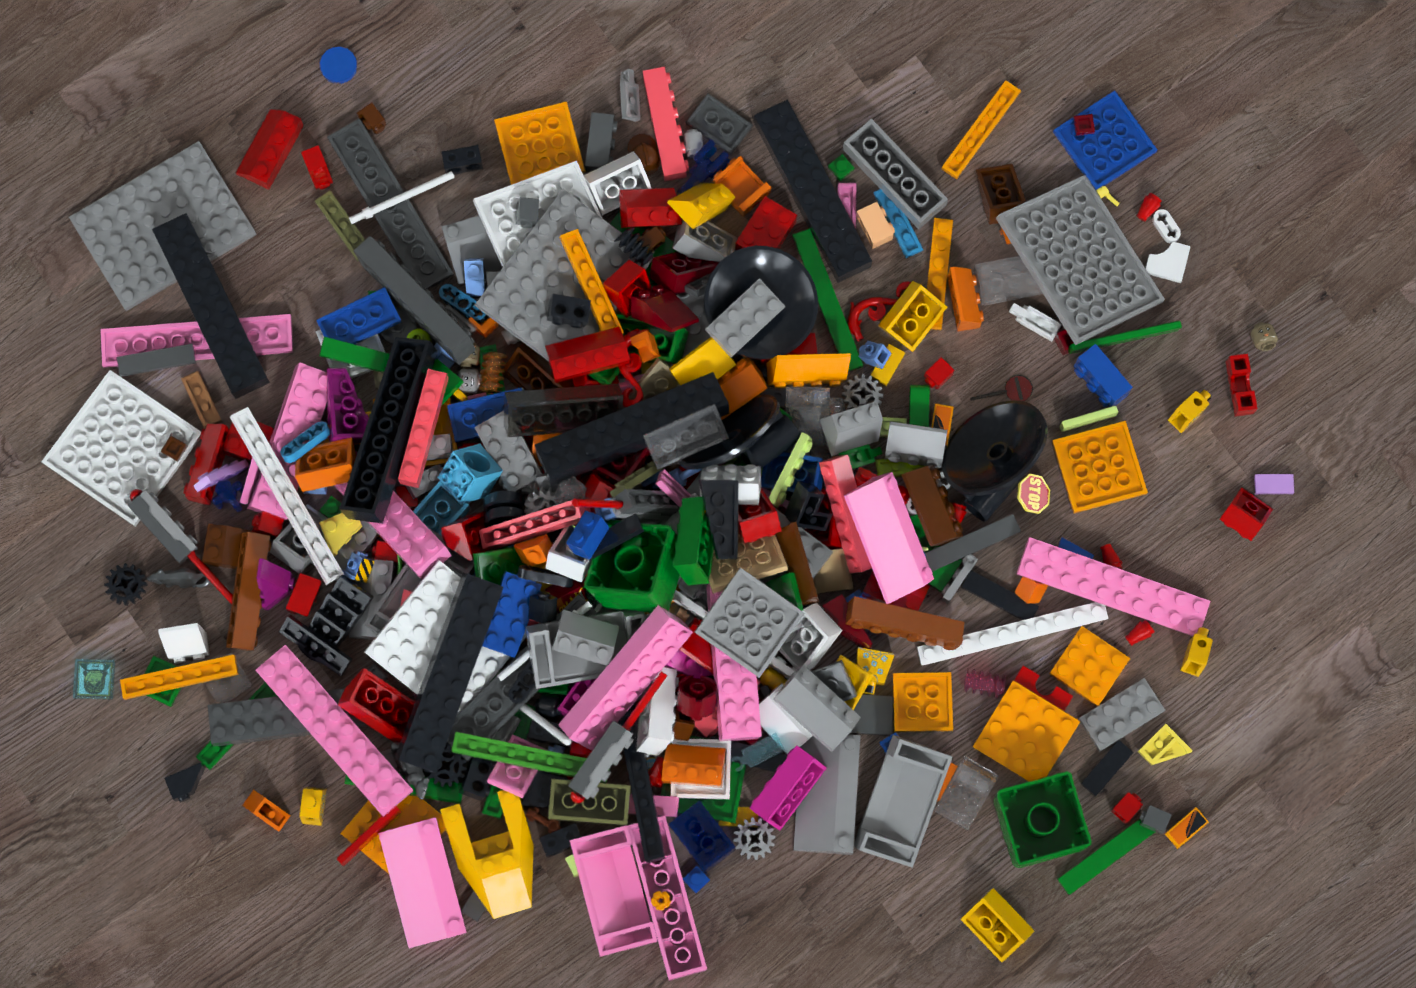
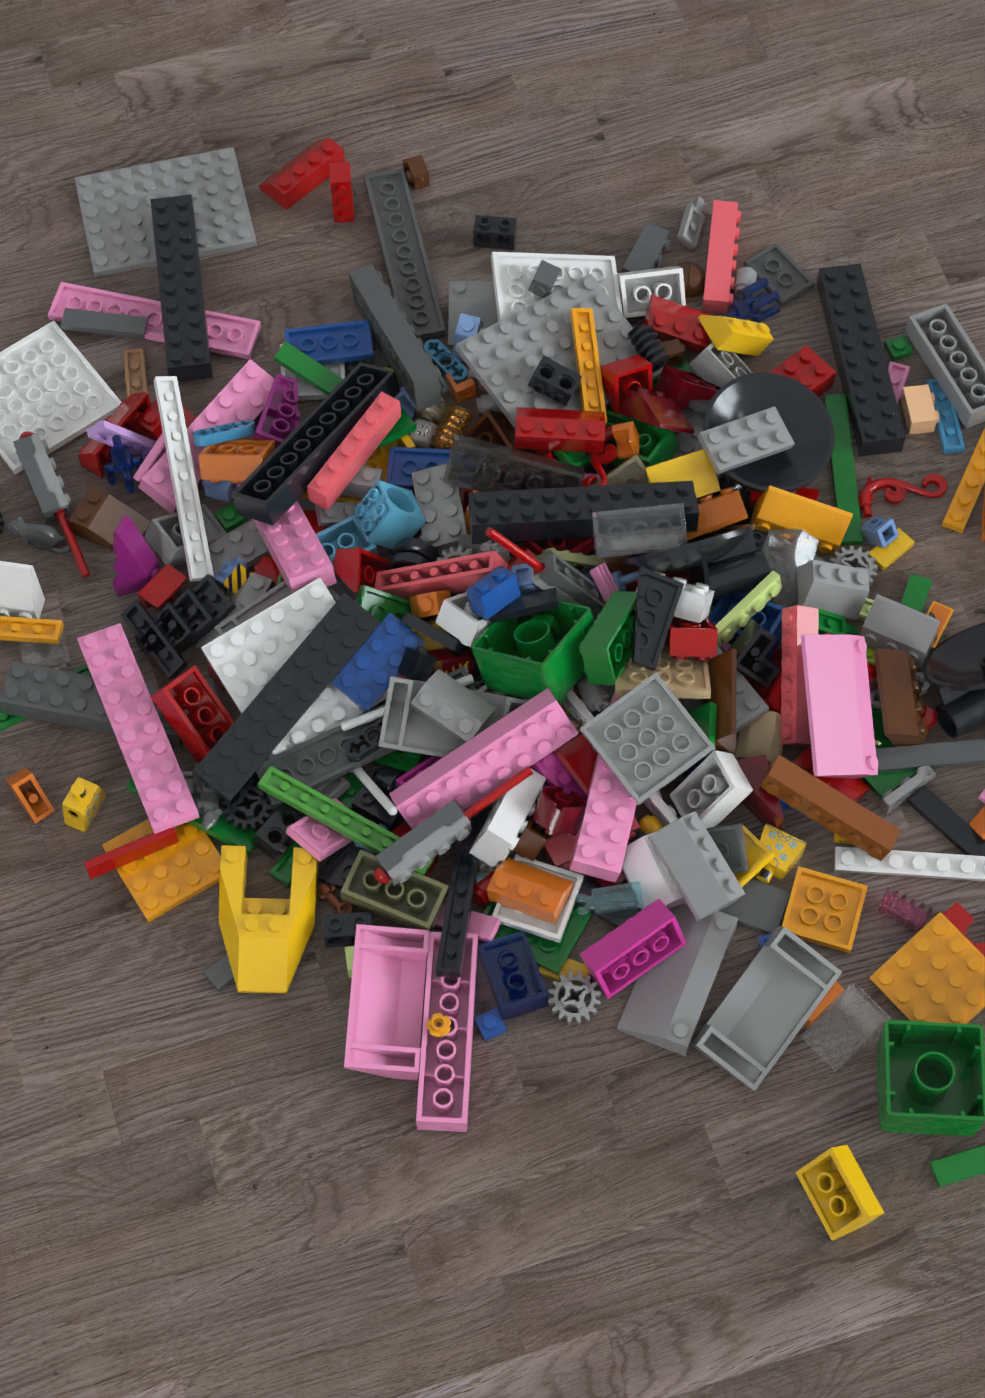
camera: 20 degrees right, 15 degrees down
reddish brown tile [161,436,188,462] -> none
dark orange brick [226,532,271,651] -> none
red brick [252,511,284,539] -> none
olive plate [315,191,365,262] -> none
light yellow wing [319,513,363,557] -> none
blue tile [320,47,357,84] -> none
white bar [349,171,455,224] -> none
bright pink slope [379,817,466,948] -> none
light orange plate [494,101,585,185] -> none
orange panel [713,156,771,217] -> none
yellow slope [878,281,948,352] -> none
red brick [924,357,955,390] -> none

